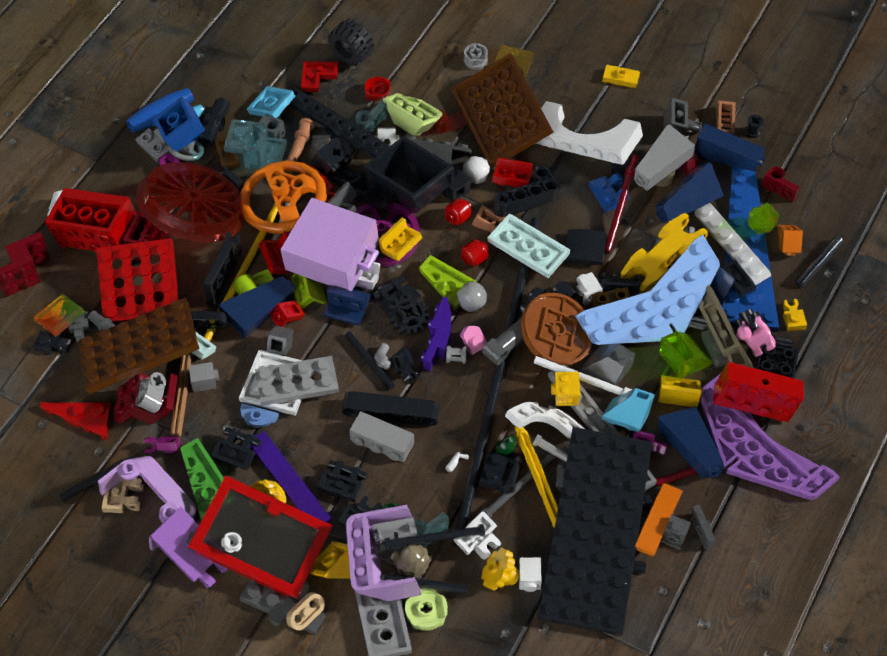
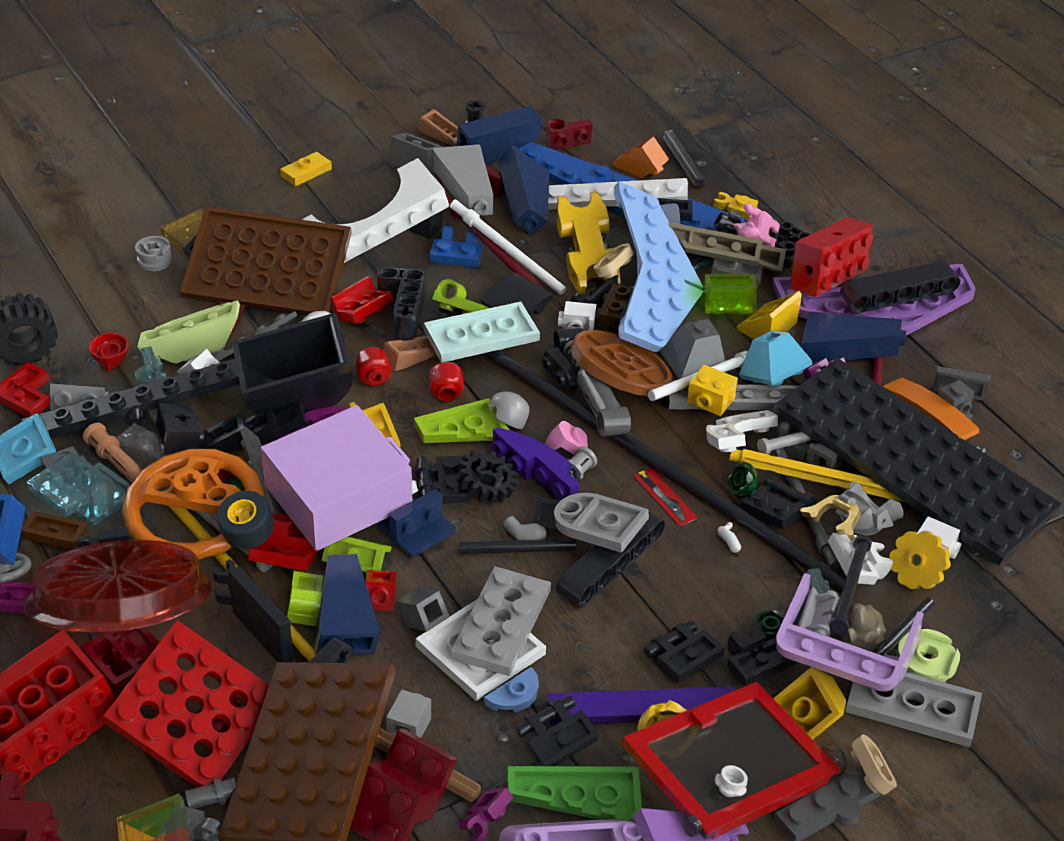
camera: 60 degrees left, 15 degrees down
light grey piece [136,372,166,413] -> none
light grey brick [349,411,414,462] -> none
clear neon green brick [747,202,779,235] -> none
none -> light grey hinge [50,384,109,410]
none -> black wheel [217,491,275,549]
none -> lime plate [432,279,489,314]
none -> white bar [450,200,566,295]
none -> light grey plate [554,493,649,553]
none -> tan plate [593,243,634,279]
none -> red sticker [634,468,698,526]
none -> light grey helmet [800,481,903,541]
none -> black beam [840,261,961,313]

